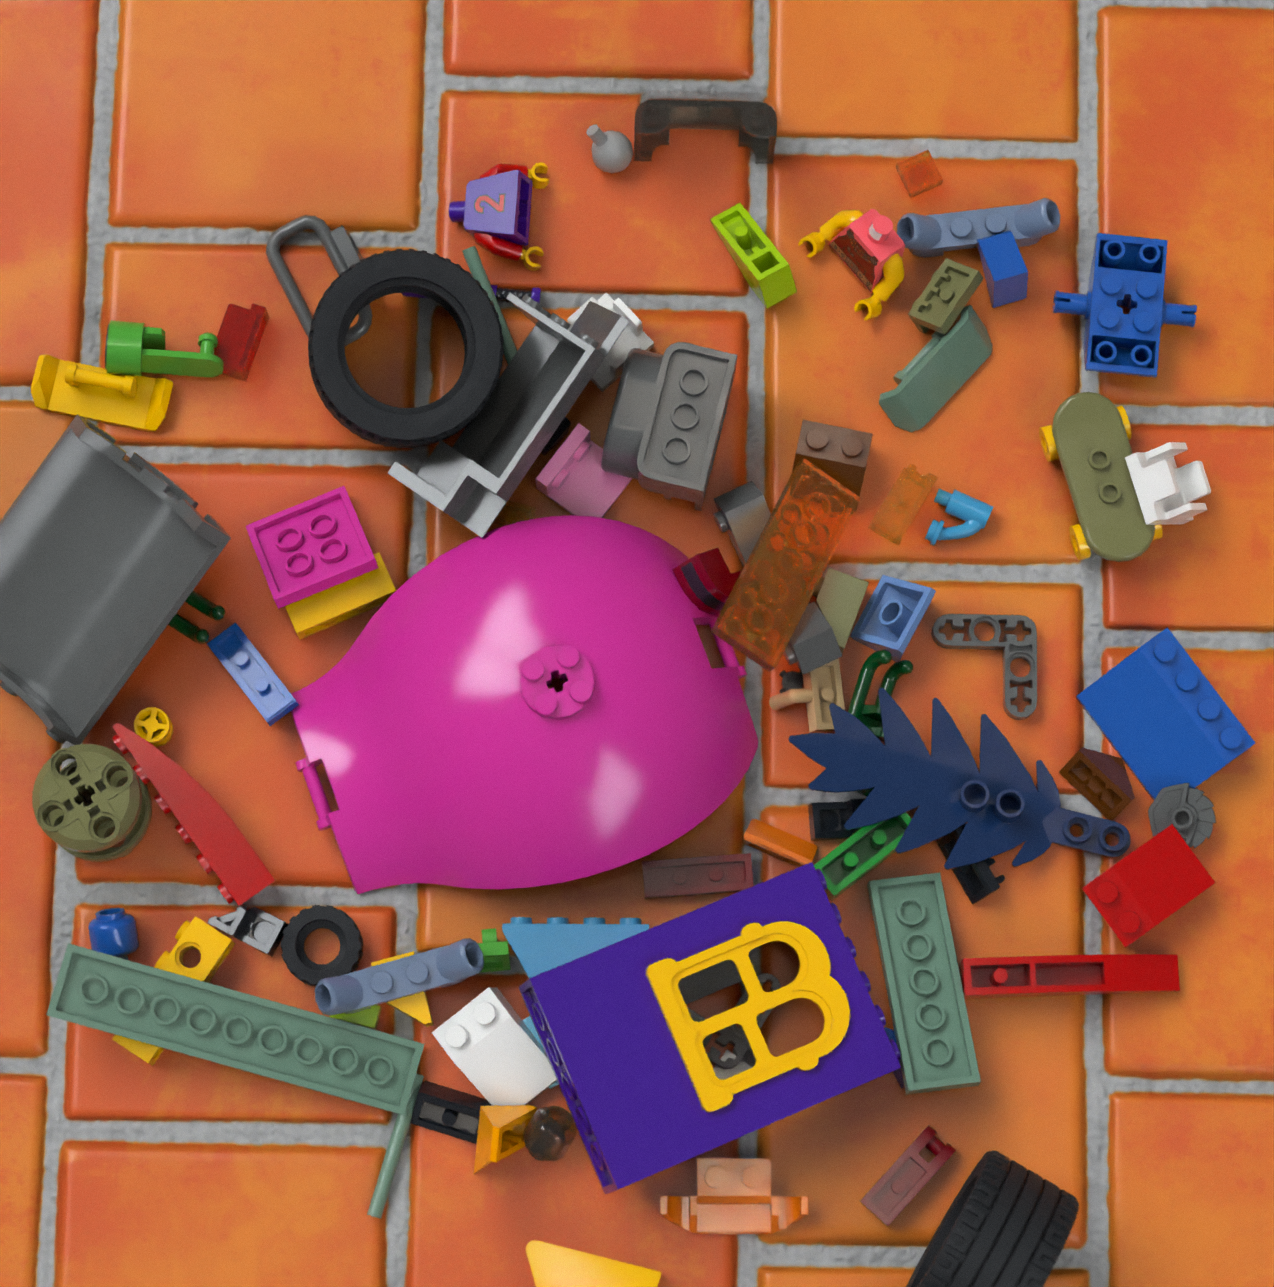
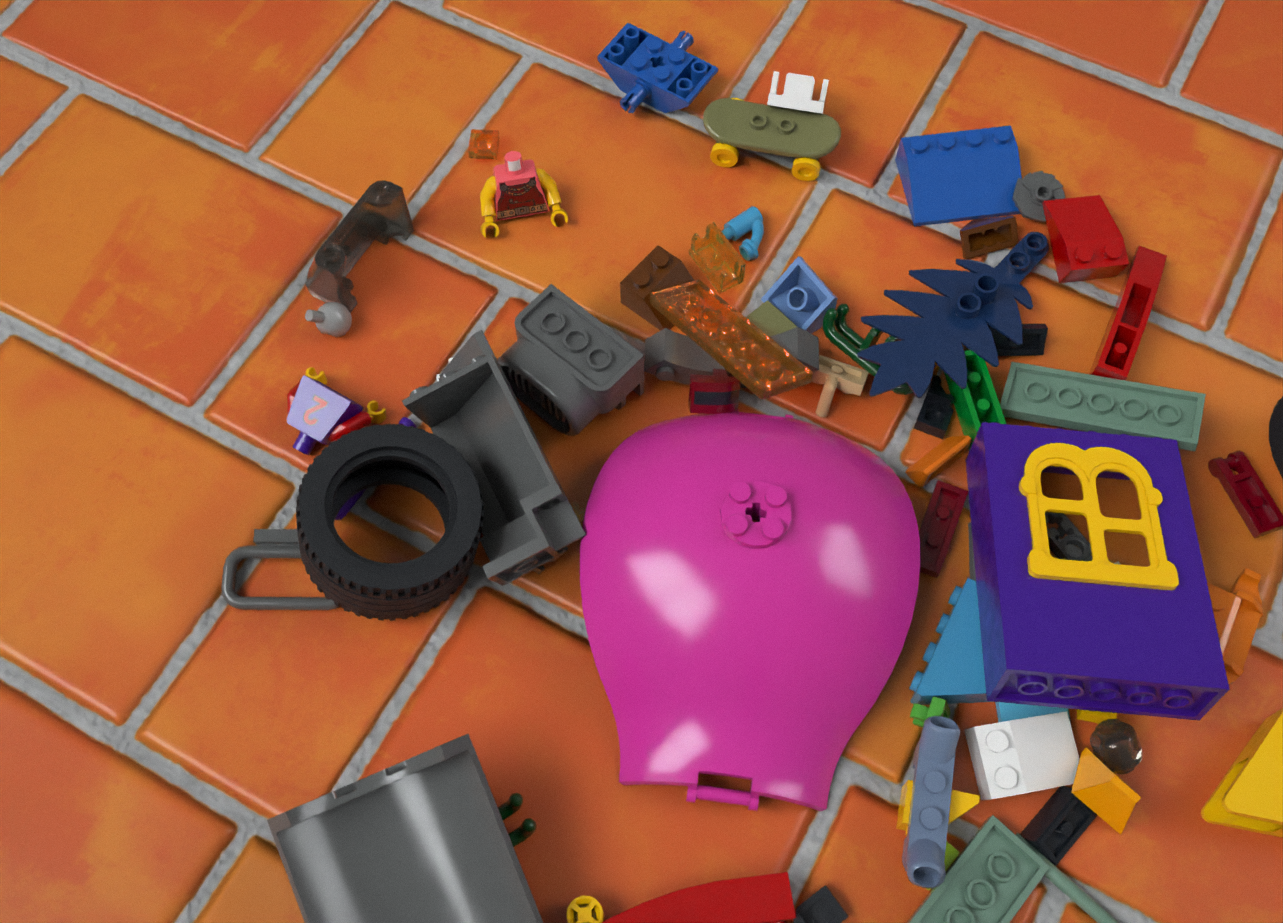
camera: 60 degrees left, 15 degrees down
yellow piece [30,354,173,432] -> none
bright green piece [105,320,224,377] -> none
tile [207,622,299,726] -> none
clear red panel [214,303,269,382] -> none
dark pink plate [245,486,379,609] -> none
black tyre [281,905,363,986] -> none
yellow brick [285,552,396,640] -> none
bright pink bracket [536,423,632,518] -> none
lime slope [710,203,797,308] -> none
black piece [779,670,803,693] -> none
sand green piece [879,305,992,432] -> none
sand blue plate [896,198,1060,258] -> none
olive bracket [908,258,984,335] -> none
dark grey beam [932,614,1037,720] -> none
blue slope [977,230,1028,308] -> none

